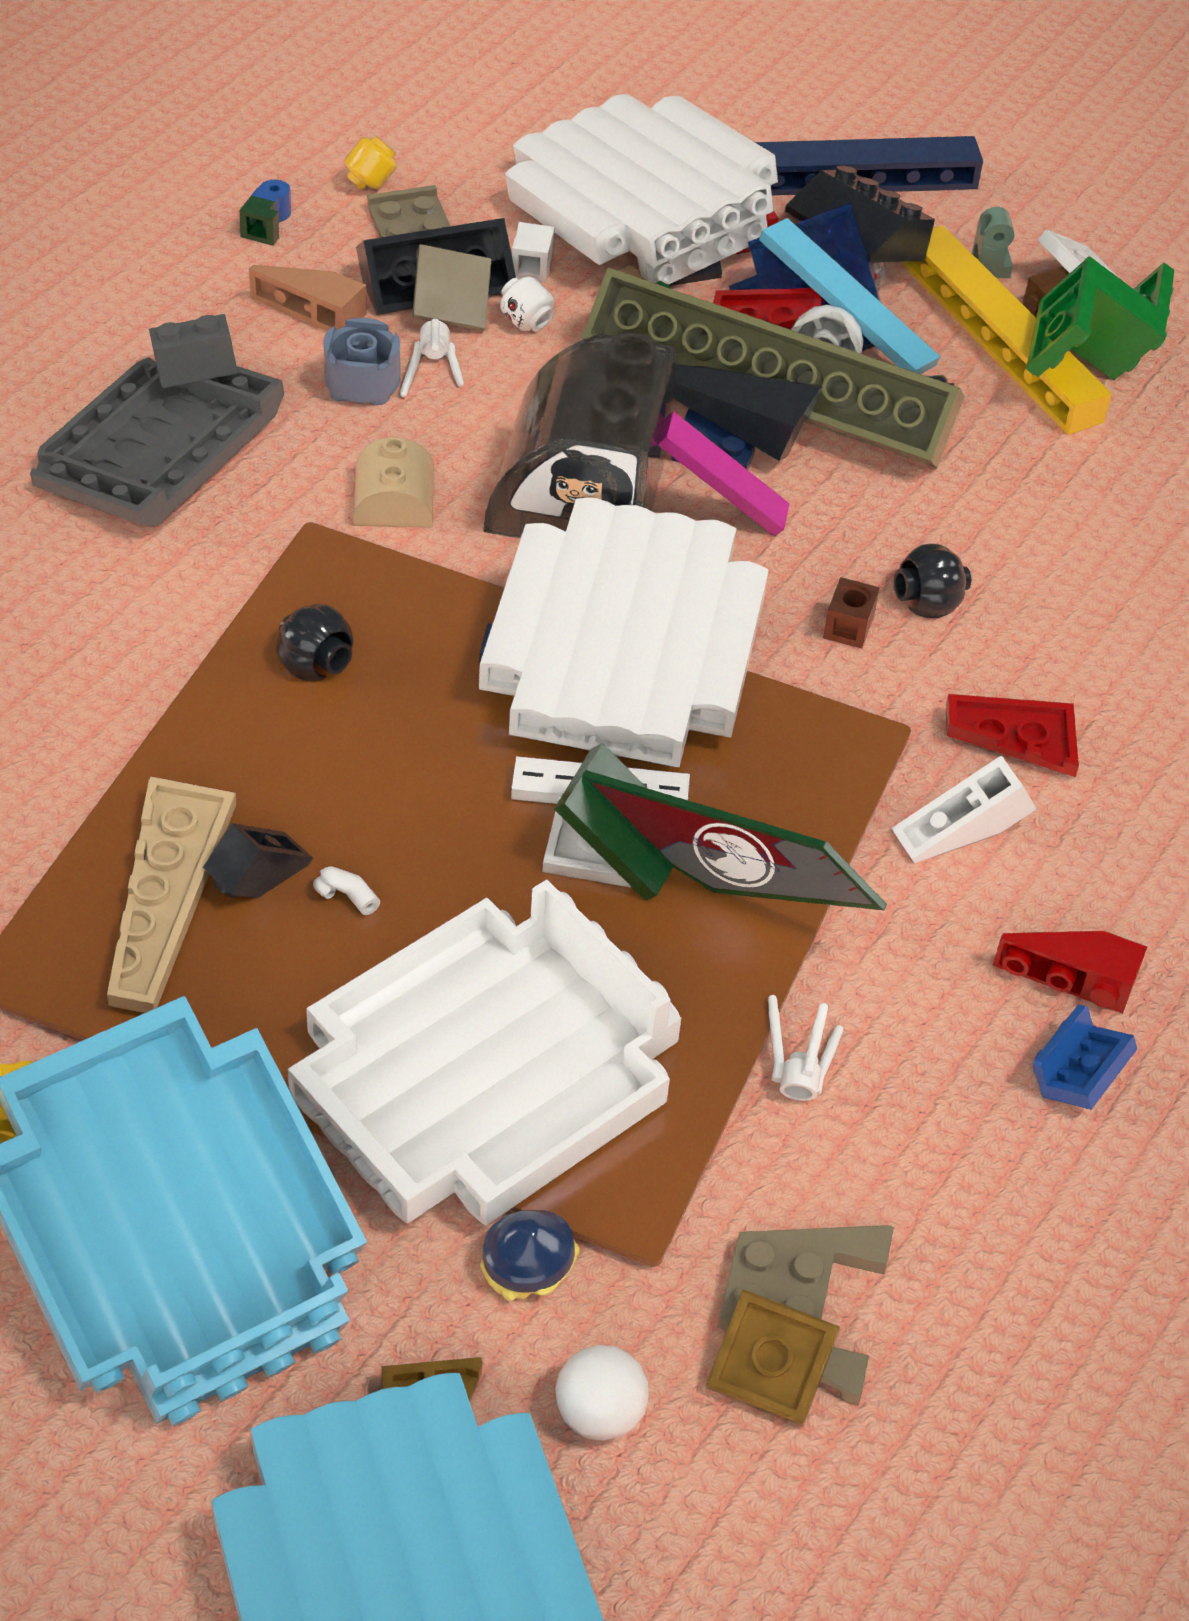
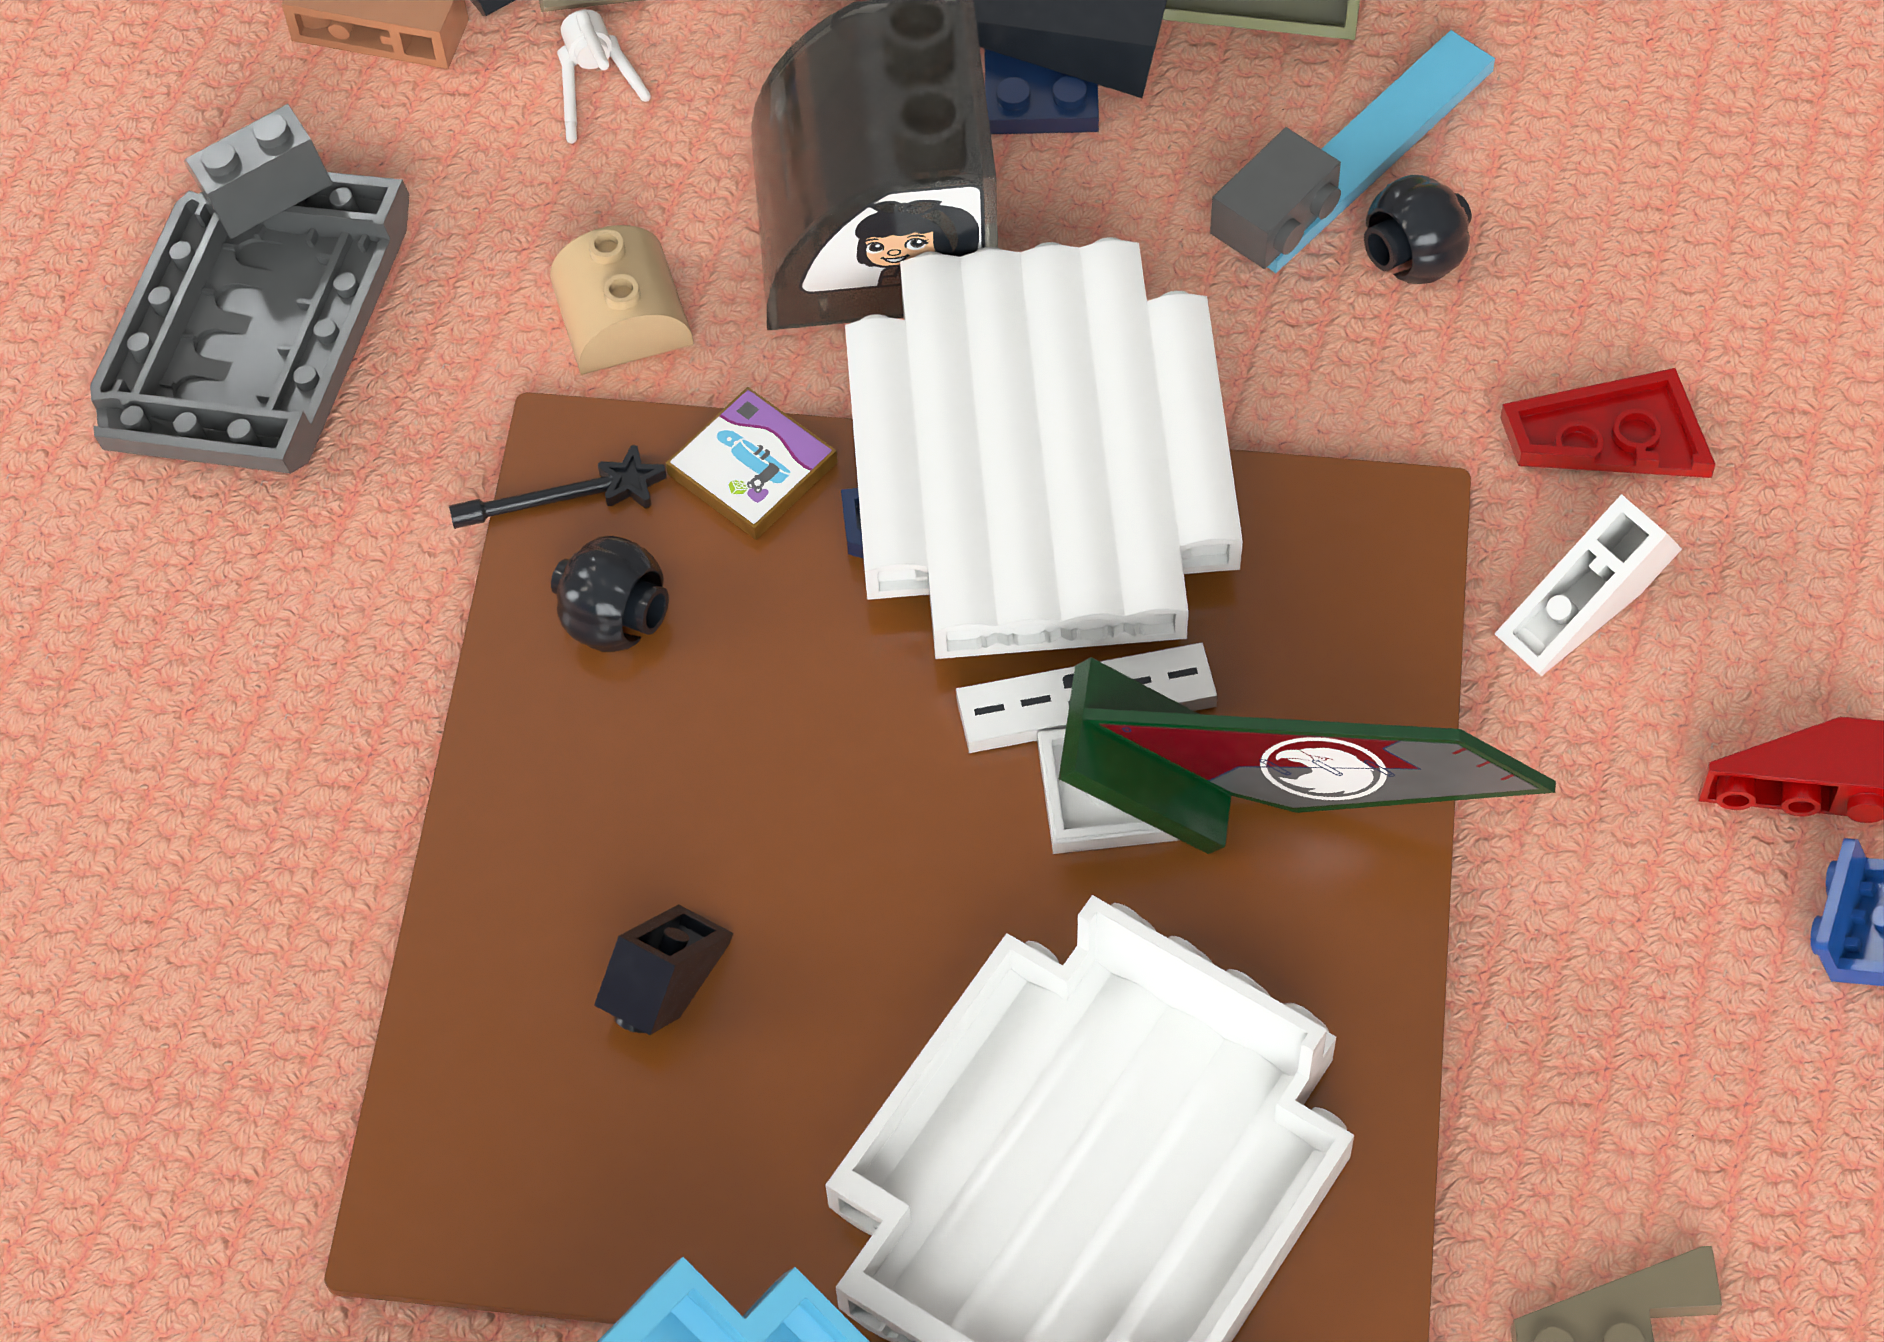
camera: 10 degrees left, 10 degrees up
tan wing [107,777,236,1013] -> none
white arm [313,866,380,915] -> none
sand blue brick [323,318,400,405] -> none
dark pink tile [658,411,790,536] -> none
white plant [768,995,843,1101] -> none
copper brick [823,577,880,649] -> none
none -> black piece [449,445,666,529]
none -> tile [666,387,838,540]
none -> dark grey piece [1210,127,1341,269]
none -> medium azure tile [1267,30,1495,273]

